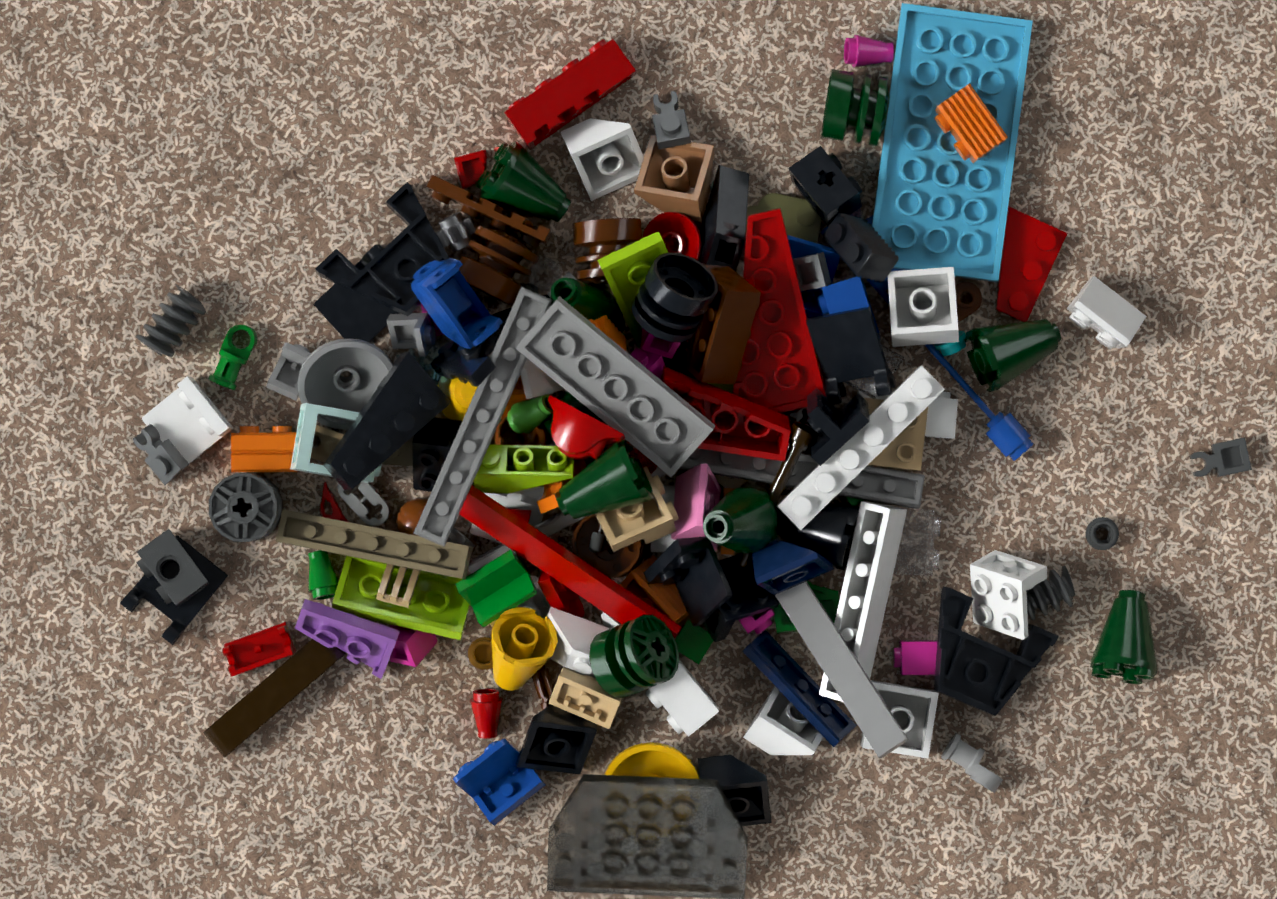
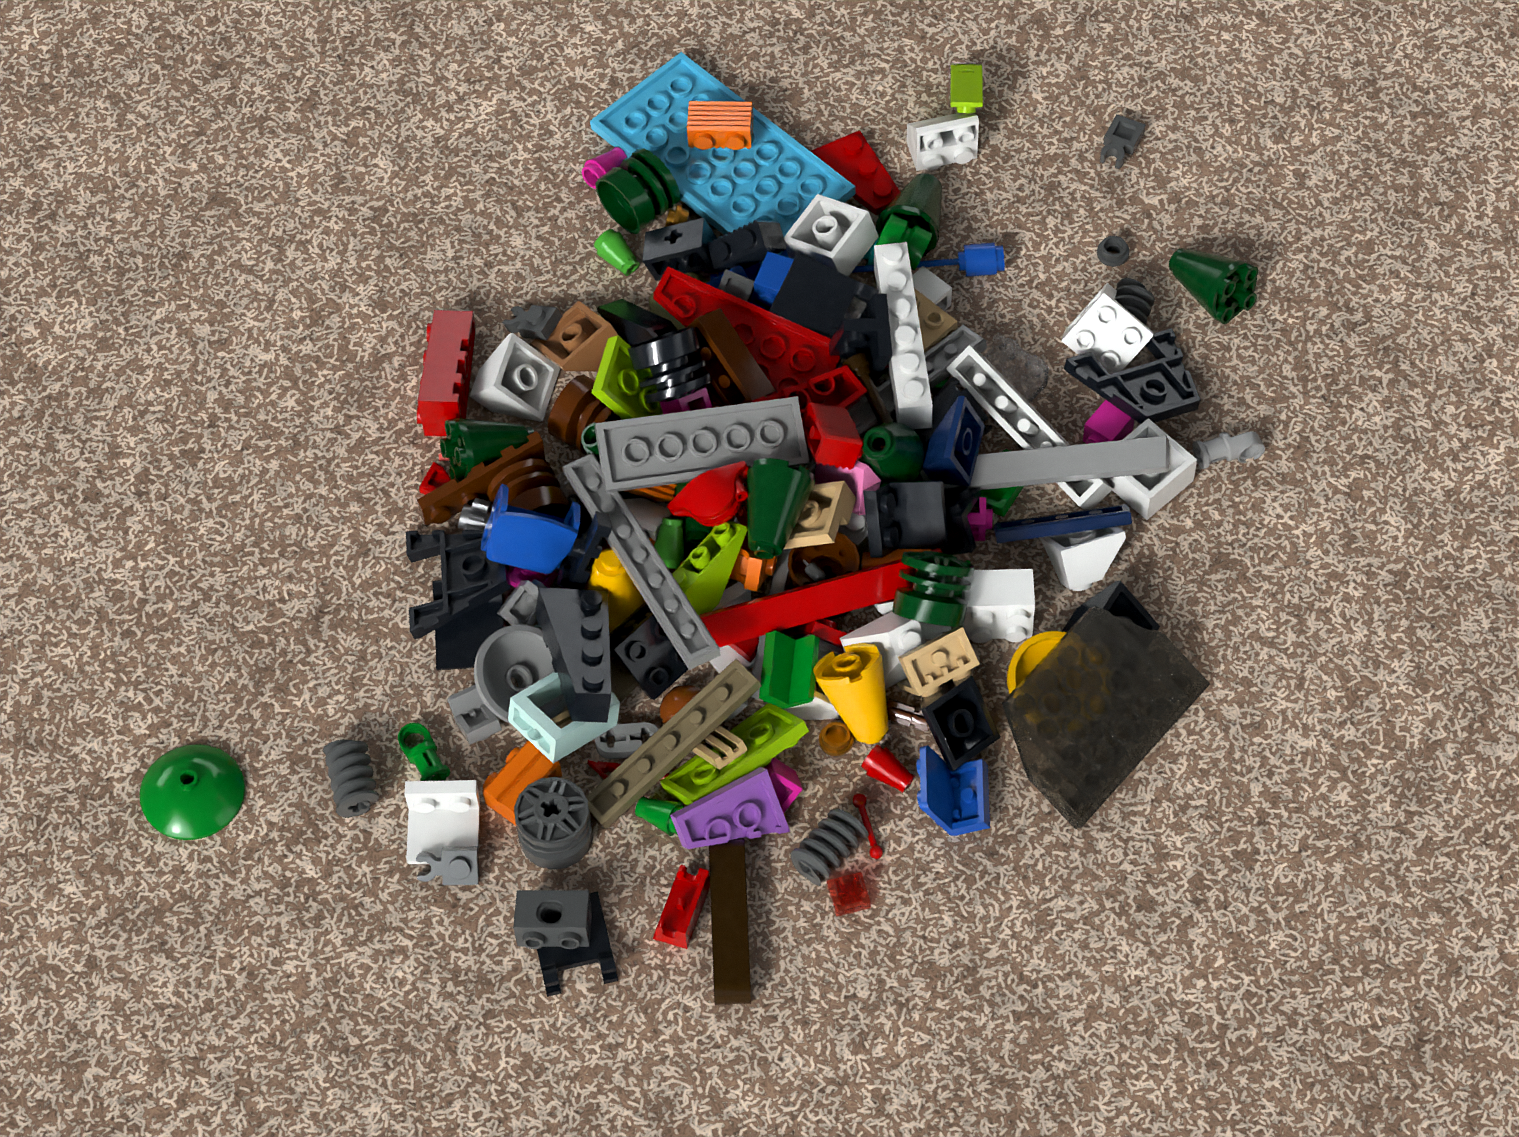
camera: 45 degrees left, 30 degrees down
none -> green dish [139,744,245,840]
none -> bright green cone [594,229,640,276]
none -> pearl gold plate [664,204,689,227]
none -> dark grey piece [790,808,869,886]
none -> red brick [802,402,863,470]
none -> clear red tile [827,872,871,917]
none -> red hinge [853,794,883,859]
none -> green wheel [873,214,933,271]
none -> lime slope [950,63,983,113]

